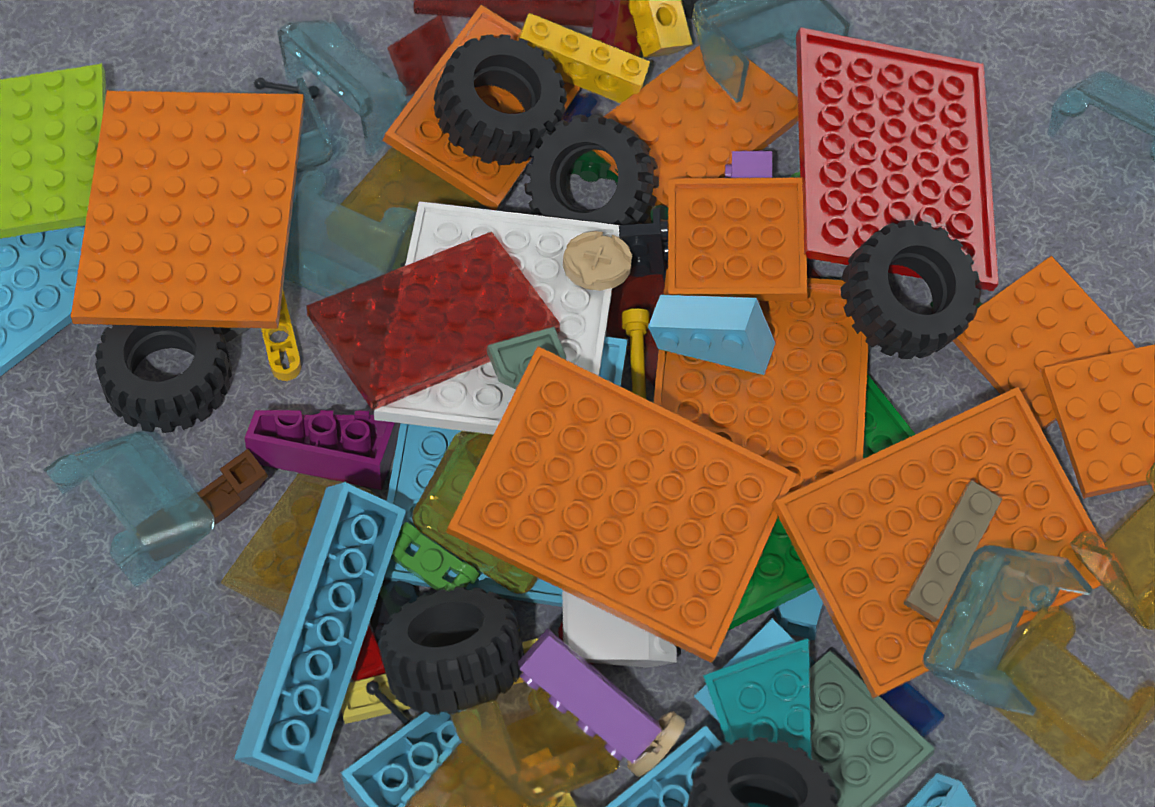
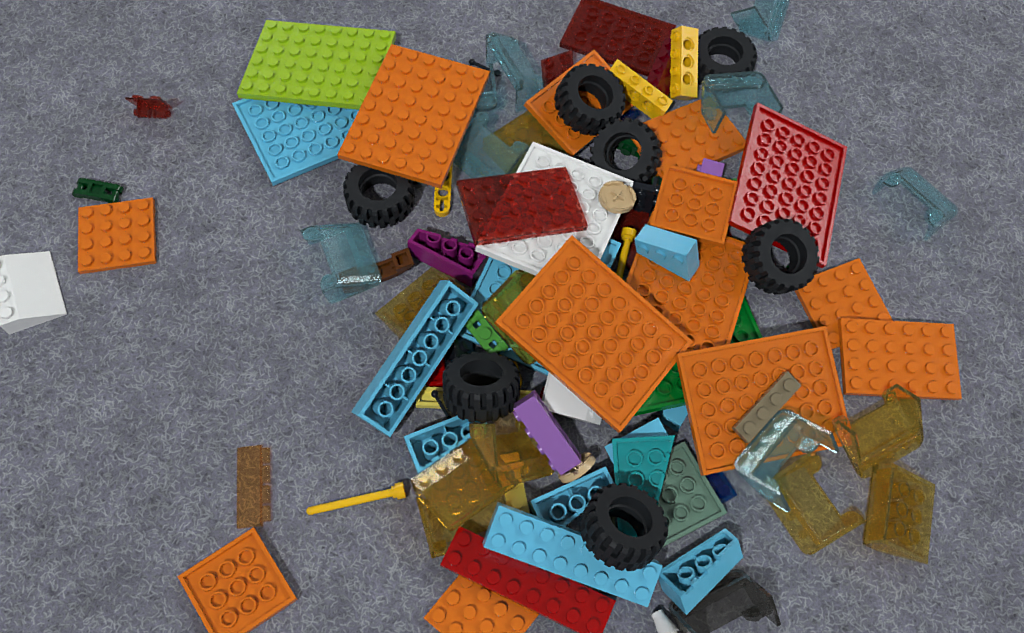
camera: 10 degrees right, 5 degrees up
sand green plate [486,327,567,389] -> none

